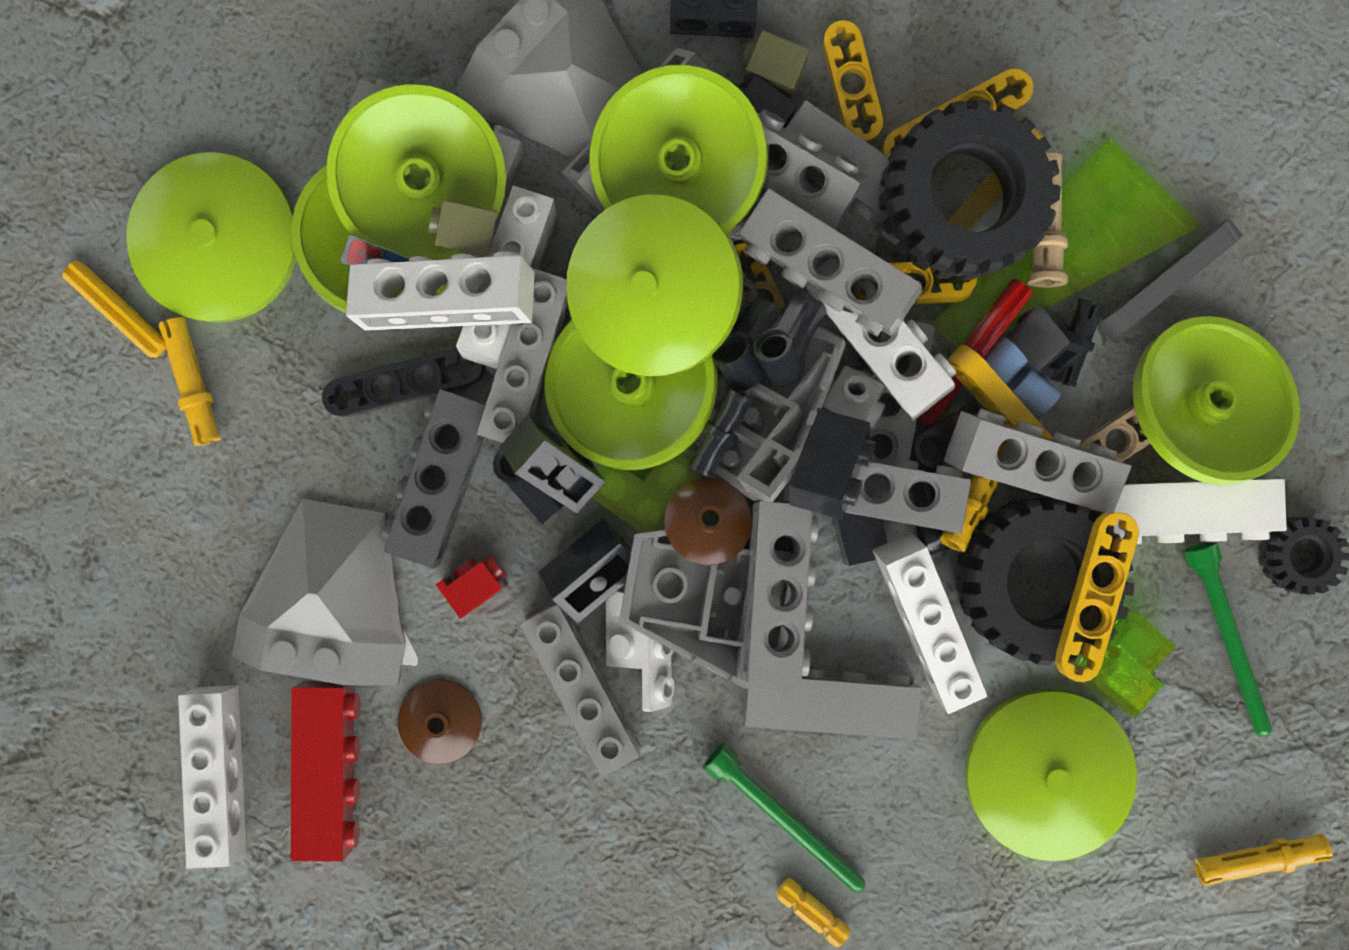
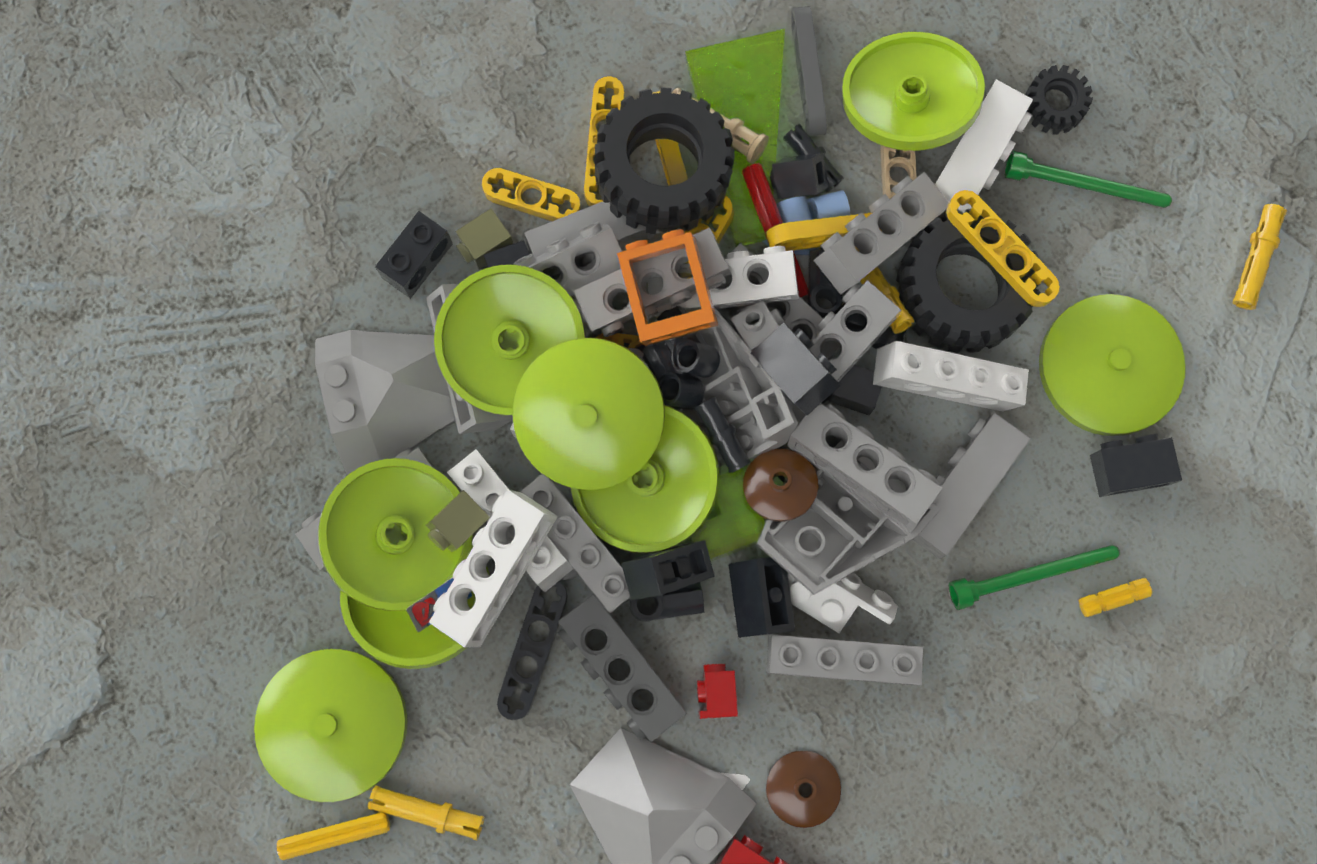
camera: 60 degrees left, 10 degrees down
clear neon green brick [1074,610,1176,719] -> none
none -> orange window [617,229,718,346]
none -> black brick [1090,434,1182,497]

